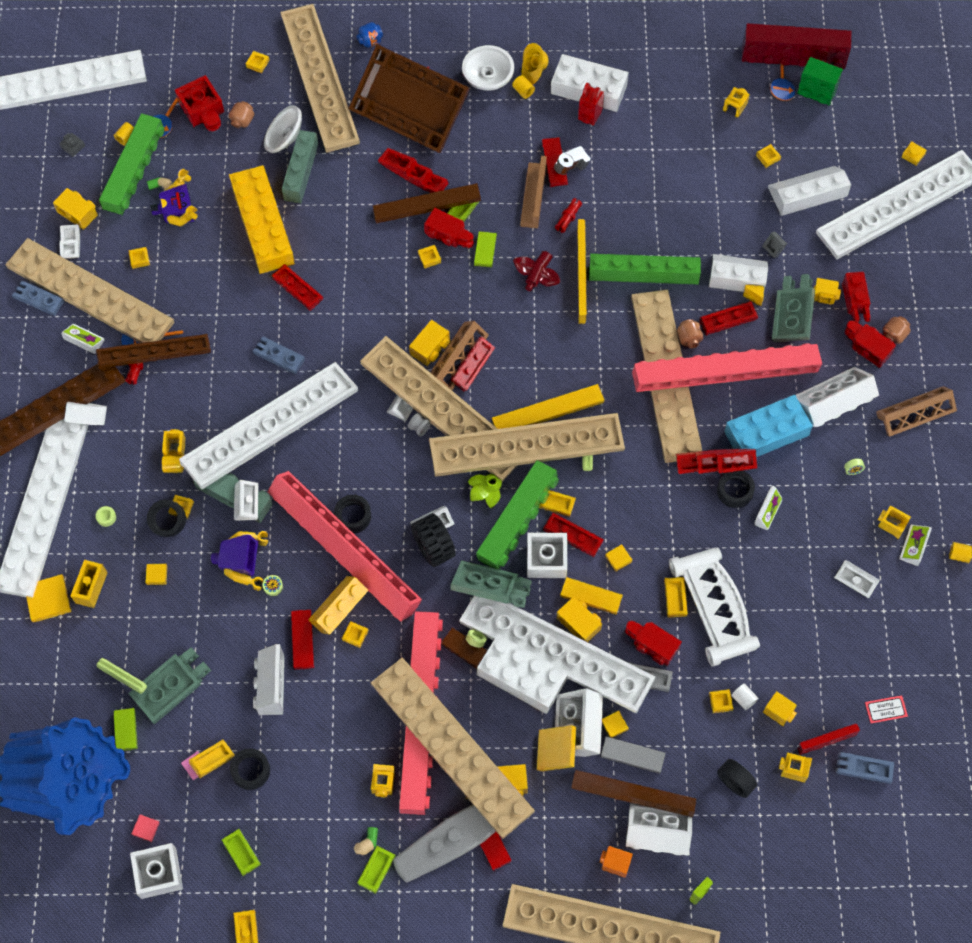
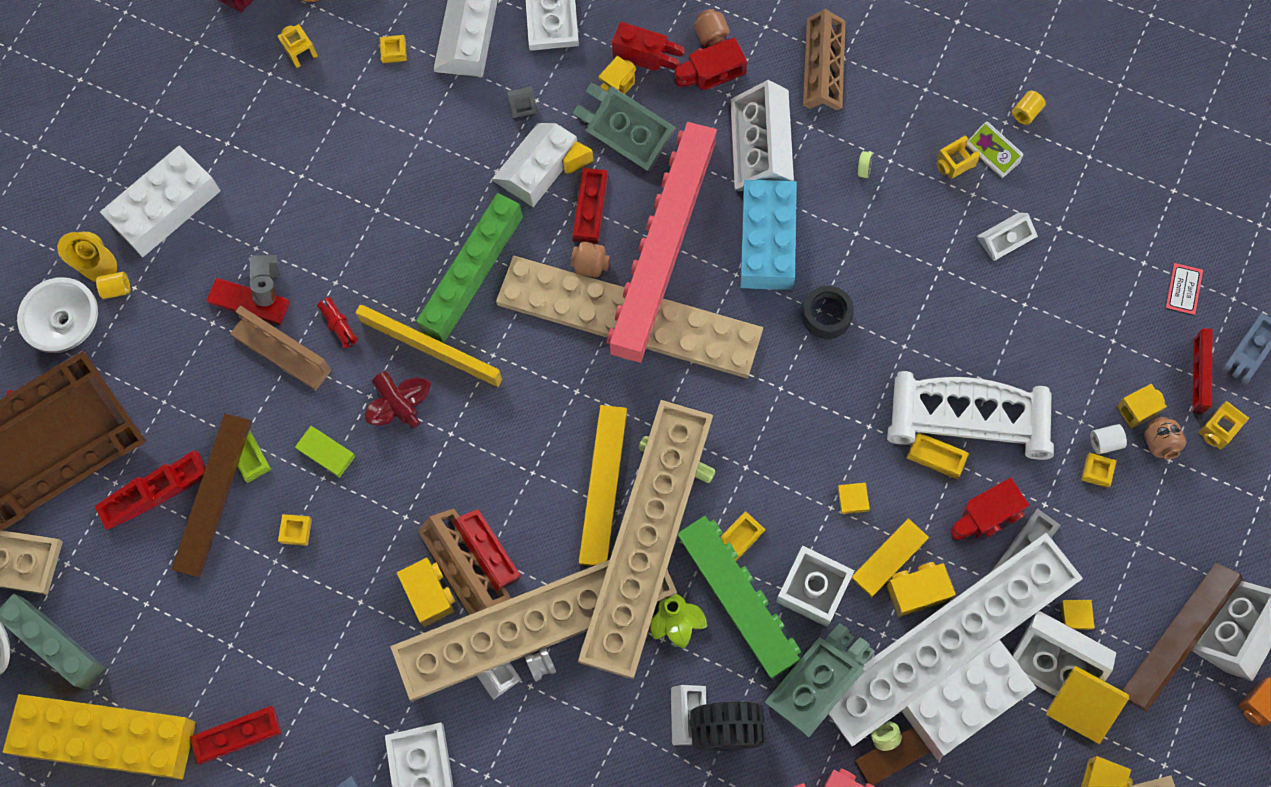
camera: 60 degrees left, 5 degrees up
red hinge [424,208,474,248] -> none
red tile [543,513,604,557] -> none
red hinge [578,83,604,126] -> none
light grey tile [601,737,665,774] -> none
red slope [676,449,757,474] -> none
black tyre [717,759,758,798] -> none
slope [754,486,782,530] -> none
none -> nougat head [1144,417,1186,460]

